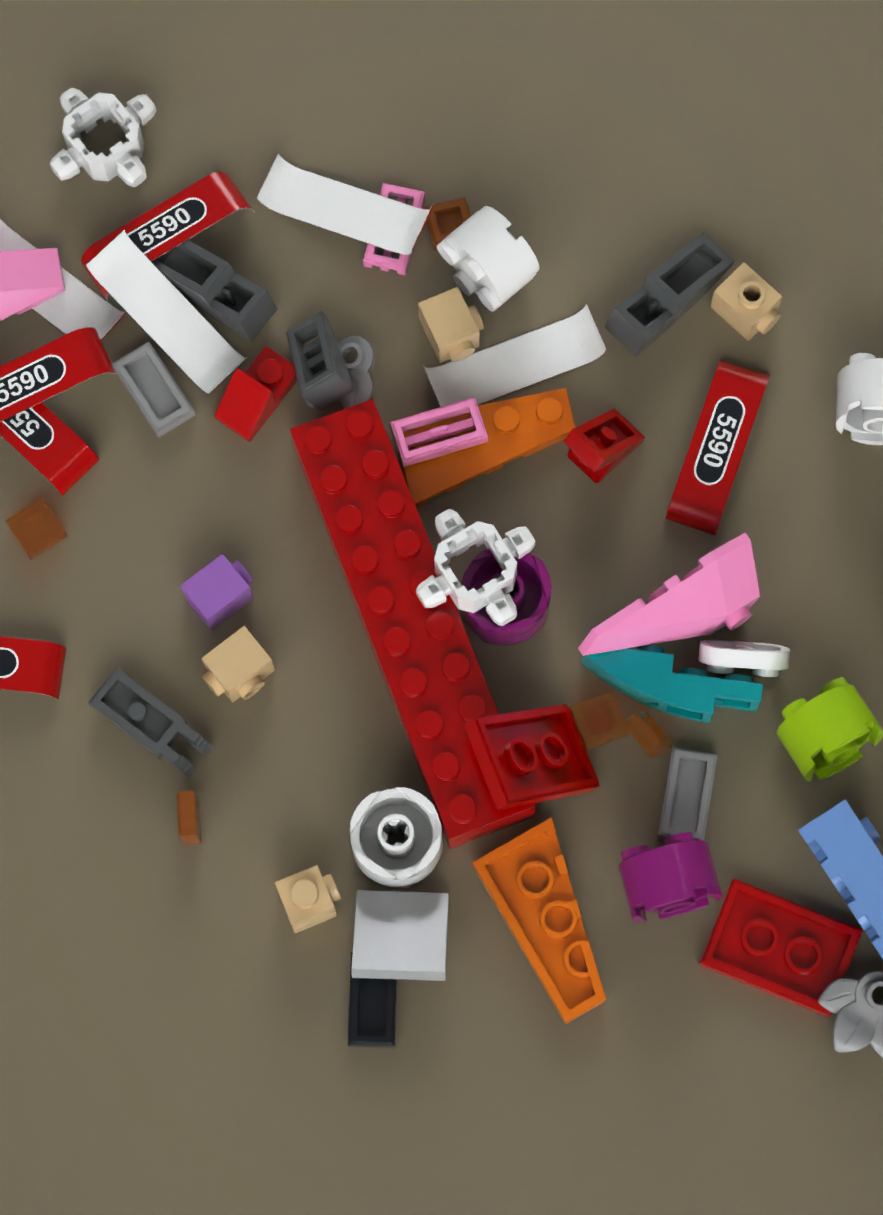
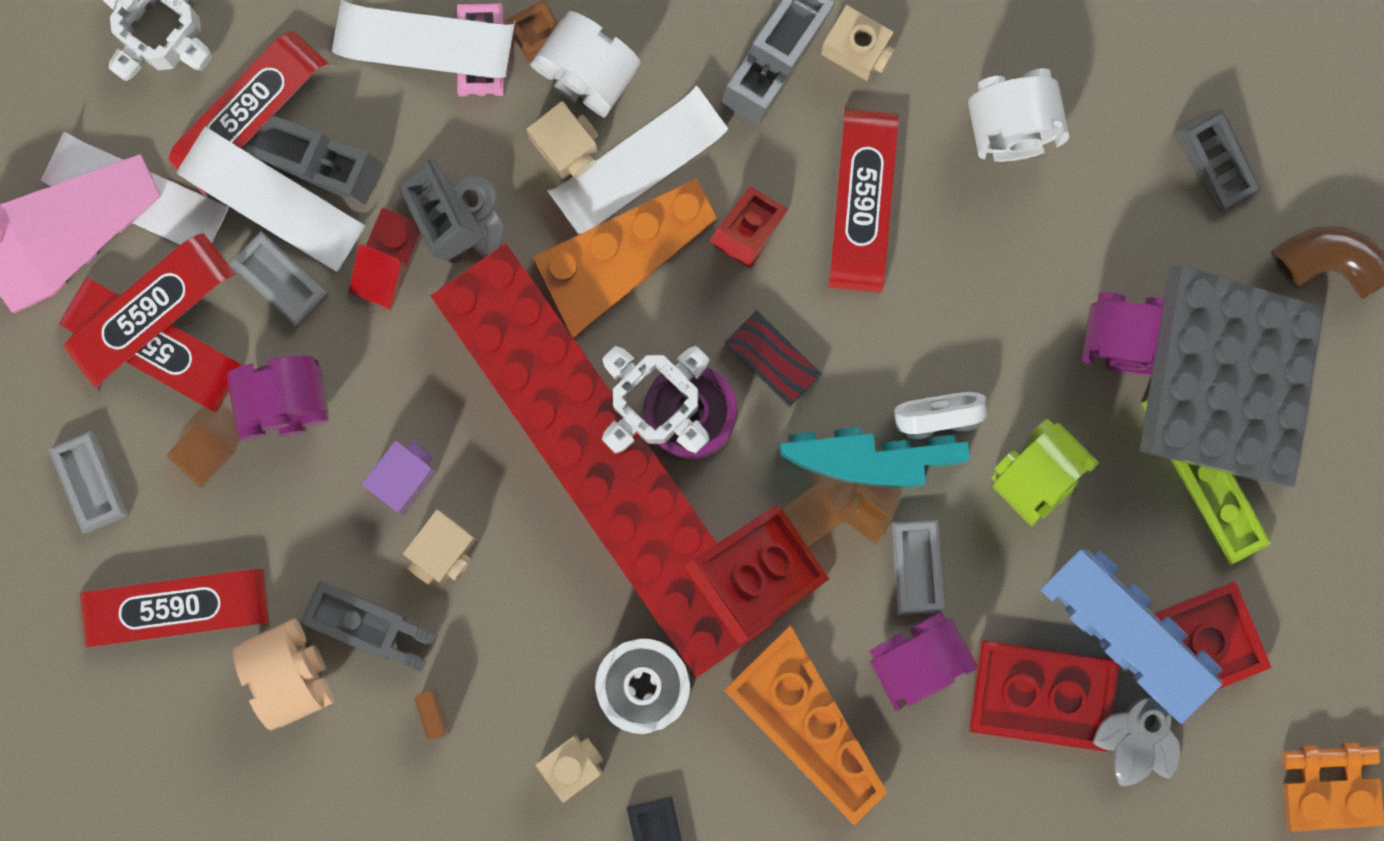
camera: 15 degrees left, 10 degrees up
tile [351,890,449,981] -> none
bright pink tile [390,397,488,467] -> none
bright pink wedge [578,533,760,656] -> none
none -> magenta brick [226,356,330,441]
none -> light nougat brick [232,618,334,730]
none -> tile [724,310,822,408]

